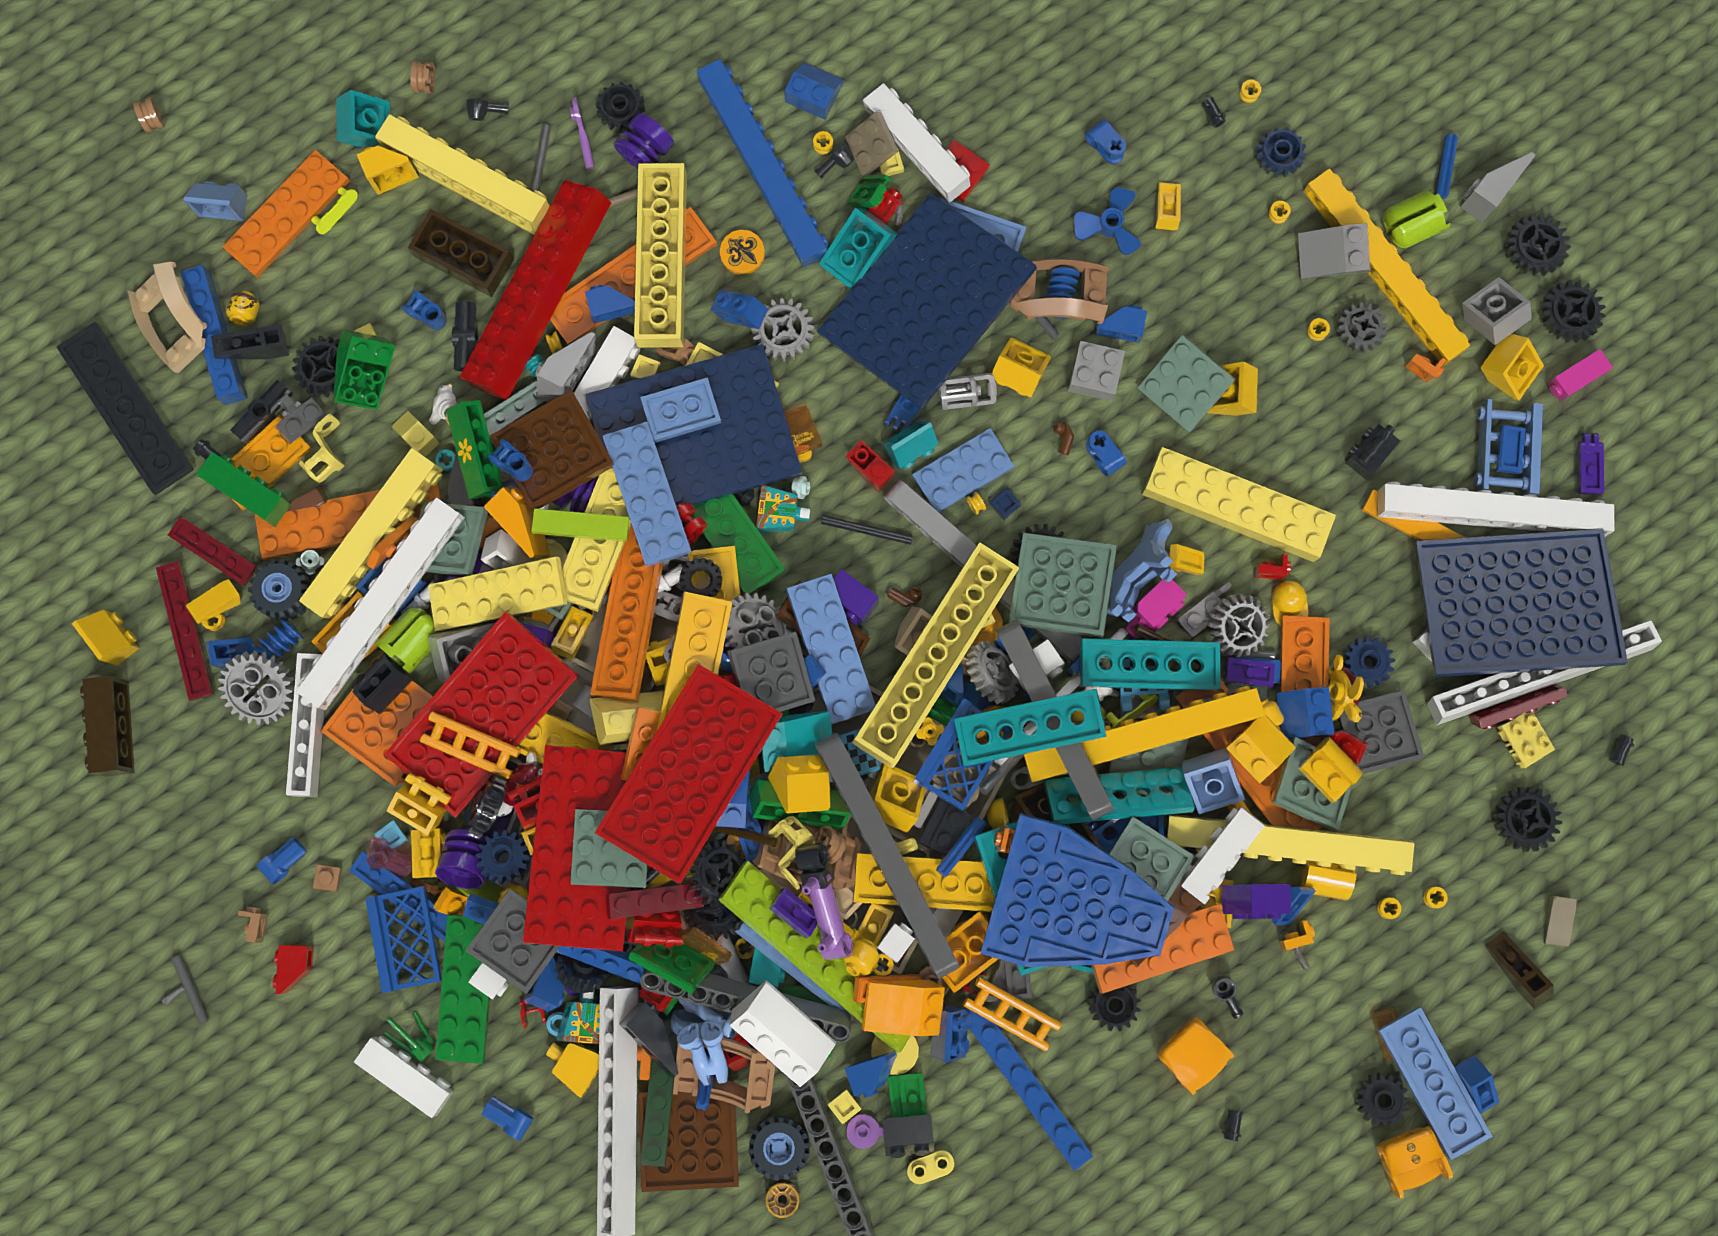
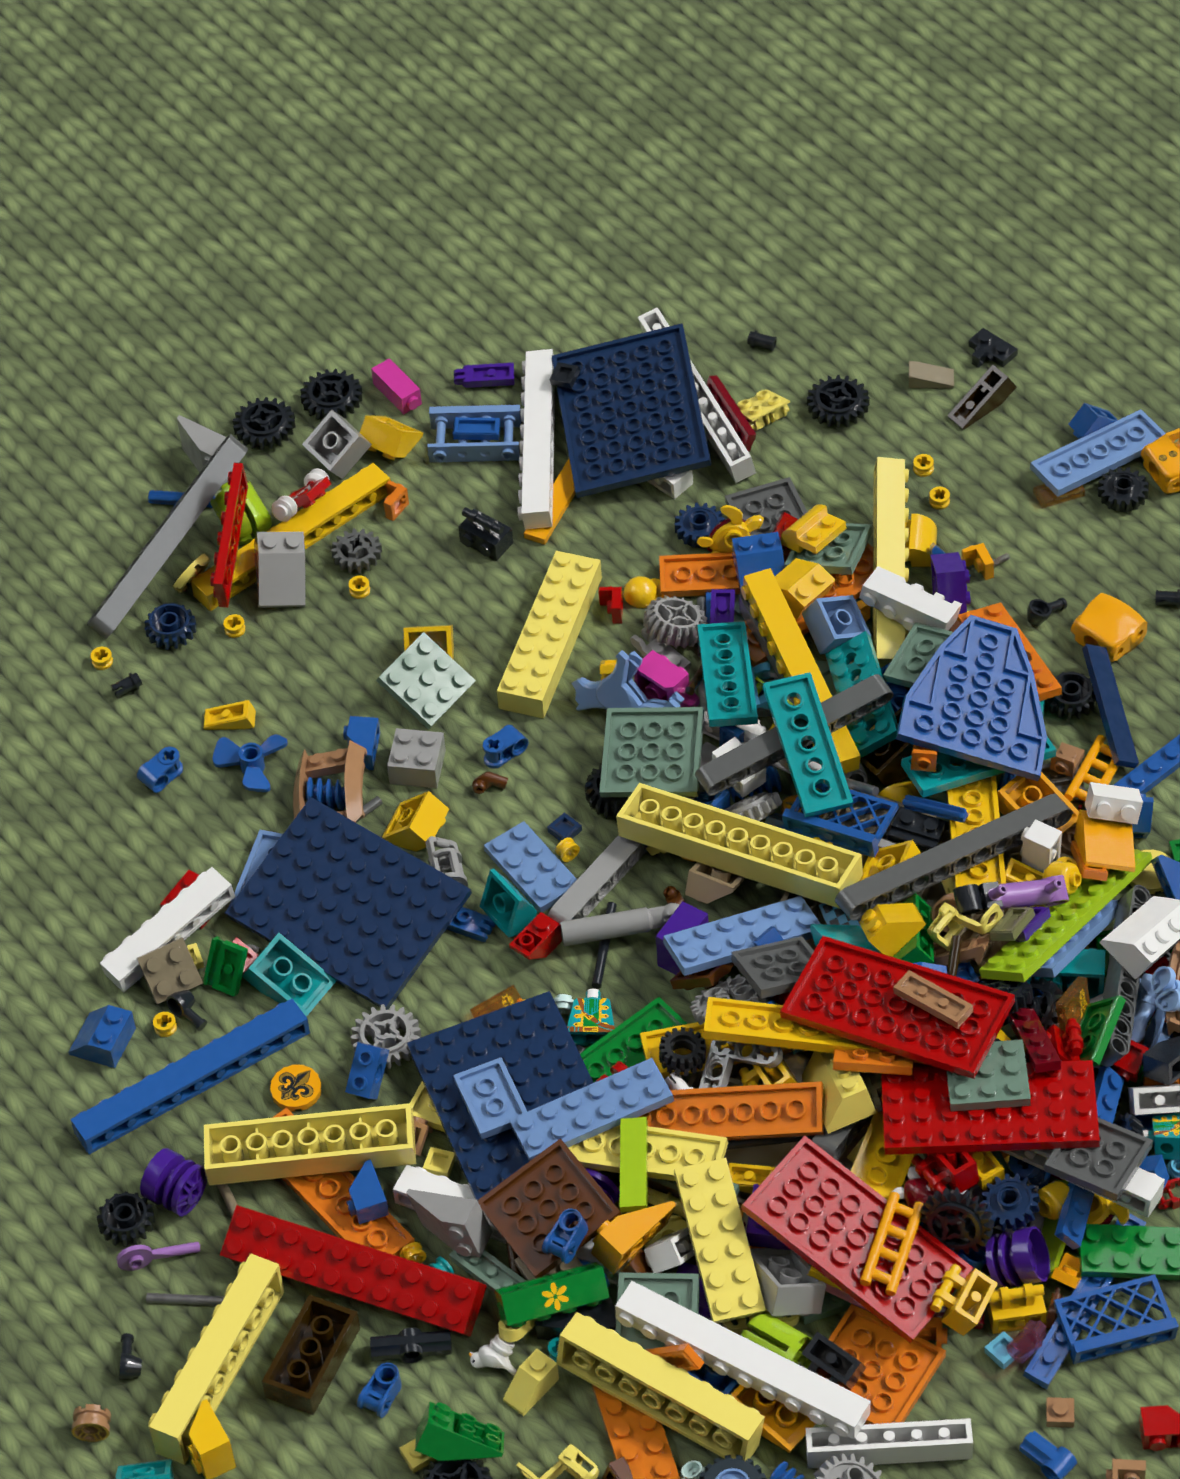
camera: 90 degrees left, 30 degrees down
none -> beam [87,434,248,639]
none -> light yellow tile [173,553,210,593]
none -> red plate [210,463,248,608]
none -> plate [271,468,331,522]
none -> black plate [549,362,580,389]
none -> light grey piece [560,903,679,946]
none -> medium nougat plate [893,970,973,1029]
none -> black hinge [969,328,1018,368]
none -> olive tile [989,907,1035,941]
none -> medium nougat bracket [1050,742,1085,777]
none -> dark blue tile [1082,644,1139,769]
none -> white brick [1085,782,1143,824]

